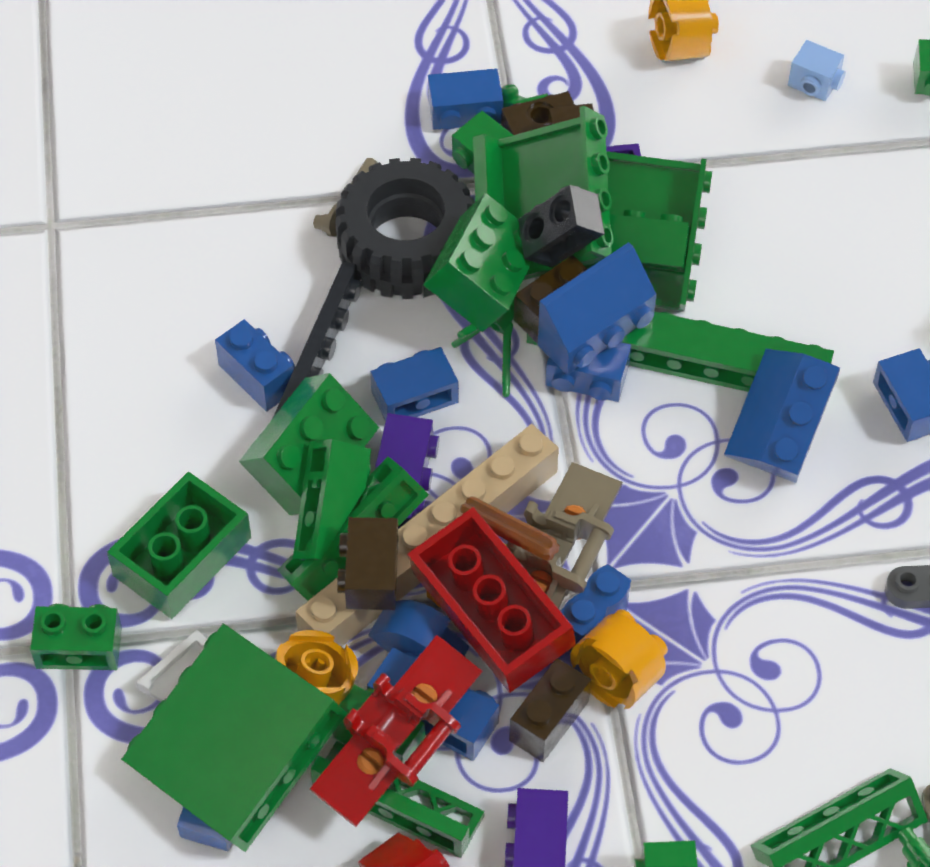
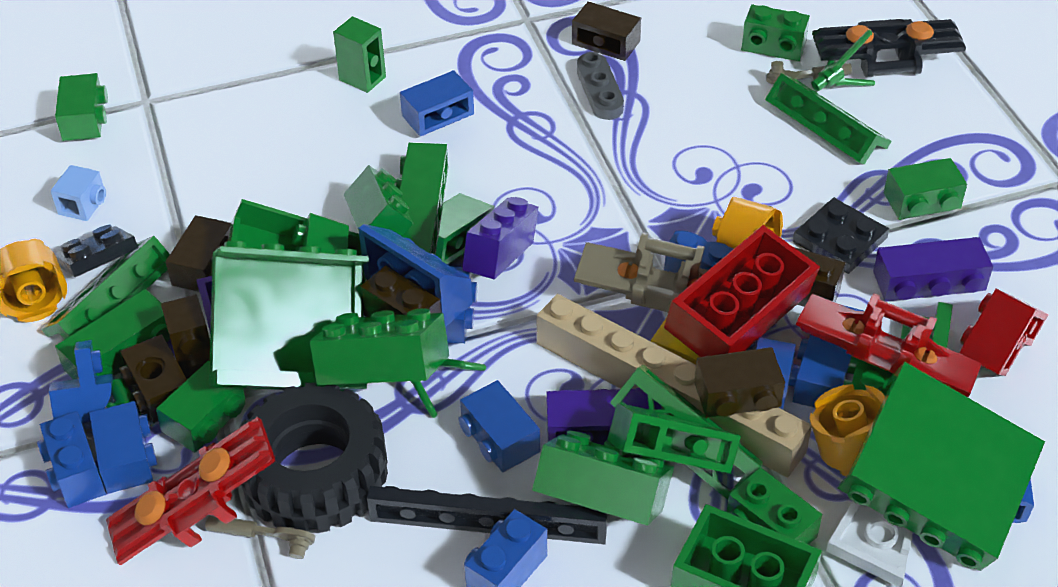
camera: 100 degrees left, 10 degrees down
dark orange axle [460,496,560,561] -> none
black brick [518,185,604,268] -> none
blue slope [724,349,841,483] -> none
none -> blue brick [37,411,106,508]
none -> green fence [41,235,170,340]
none -> blue brick [49,340,113,424]
none -> black plate [54,224,139,277]
none -> green brick [55,289,170,379]
none -> red piece [106,417,276,565]
none -> dark brown brick [165,215,231,292]
none -> brick [343,165,413,236]
none -> slope [435,193,495,264]
none -> dark purple brick [462,197,539,280]
none -> green brick [727,467,823,545]
none -> black plate [793,197,890,274]

